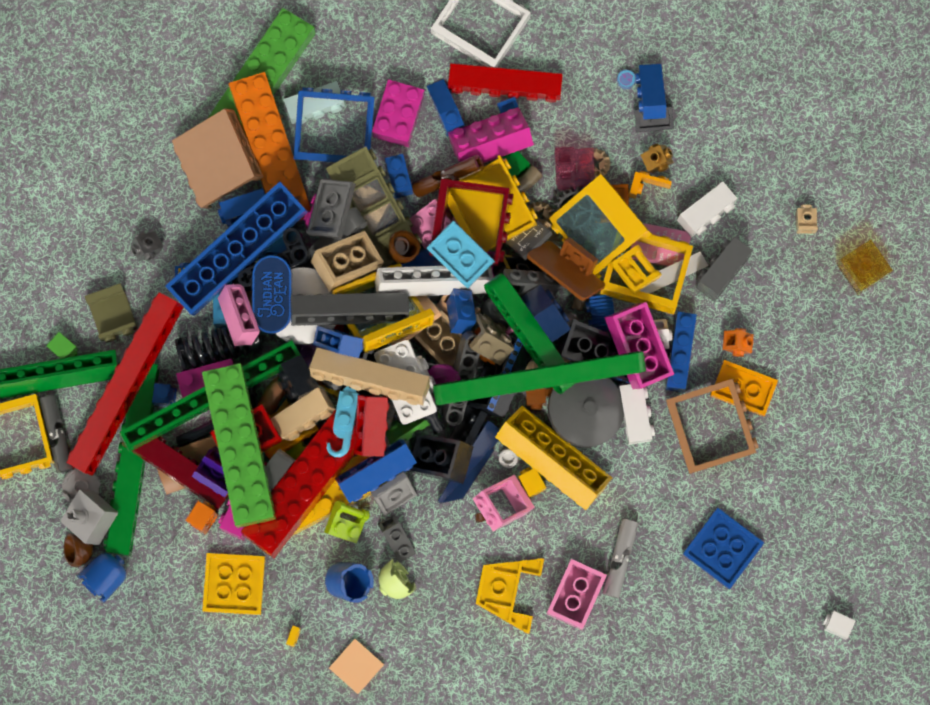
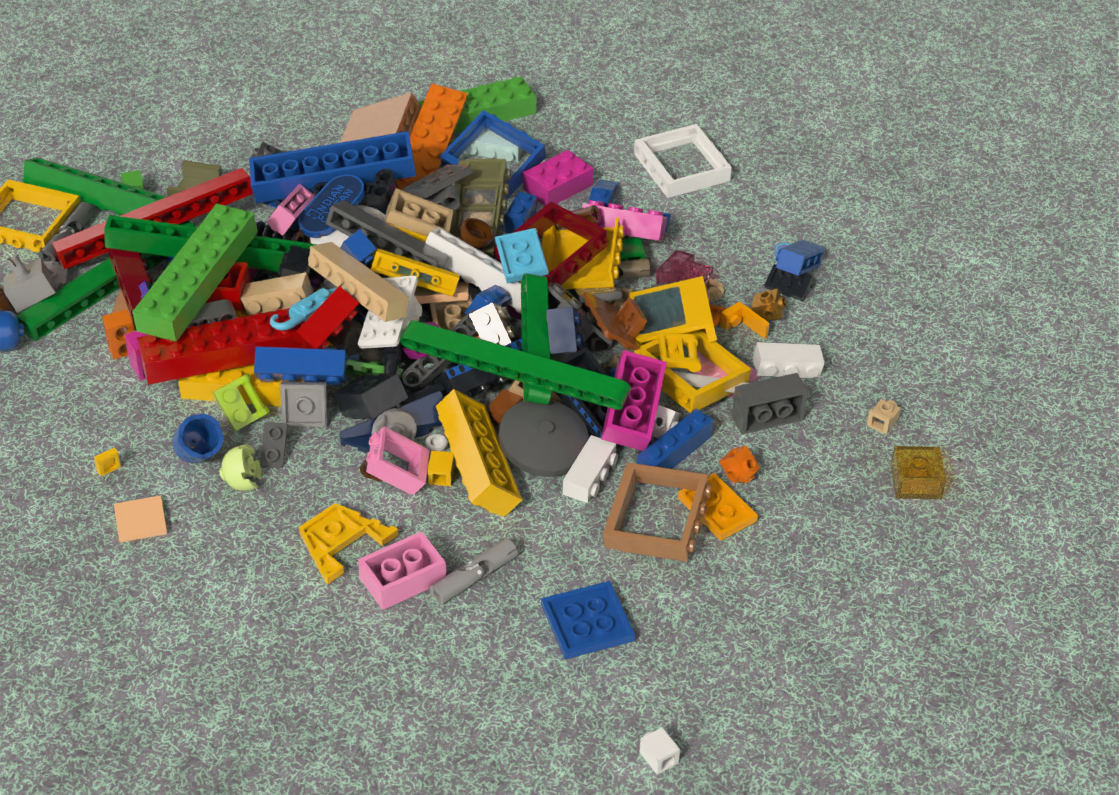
camera: 30 degrees right, 35 degrees down
yellow plate [202,553,265,615] -> none
red brick [448,63,563,103] -> none
none -> light grey tile [372,408,417,452]

